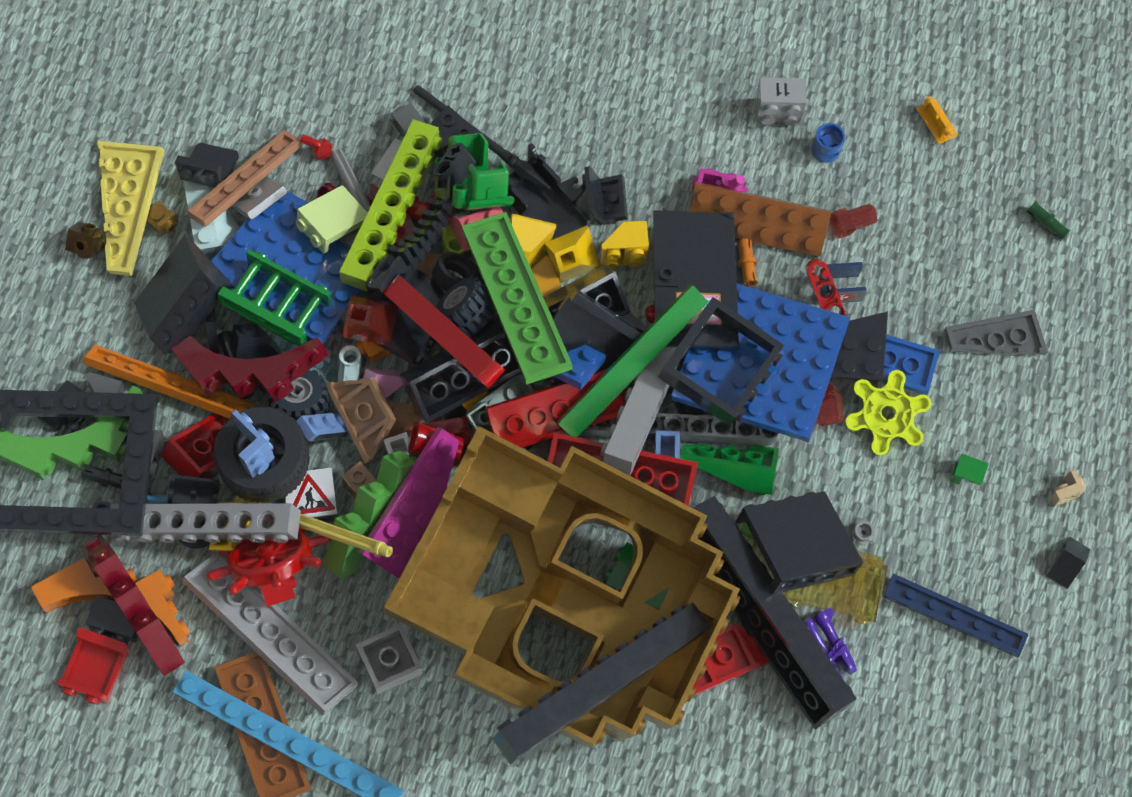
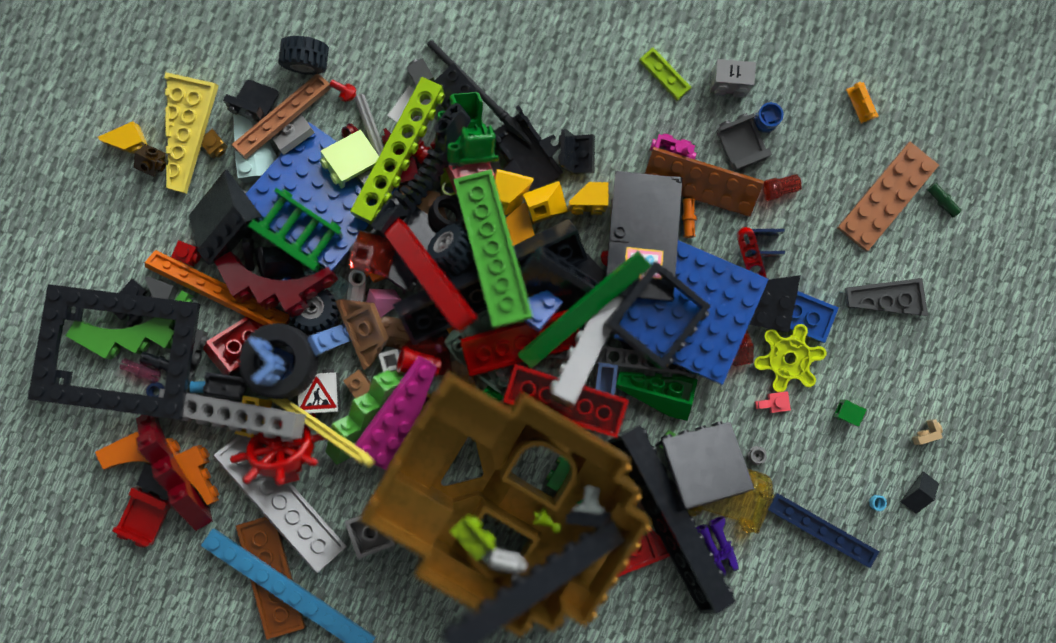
camera: 10 degrees right, 15 degrees up
none -> yellow slope [98,121,148,154]
none -> clear pink pin [120,358,161,383]
none -> red bracket [171,240,201,267]
none -> black wheel [278,36,329,75]
none -> lime bracket [450,514,496,561]
none -> light grey piece [489,548,527,585]
none -> lime piece [533,508,562,534]
none -> piece [566,486,612,528]
none -> lime tile [639,47,691,101]
none -> dark grey panel [716,113,772,172]
none -> coral plate [755,391,791,413]
none -> nougat plate [837,141,939,252]
none -> medium azure hinge [869,495,887,511]

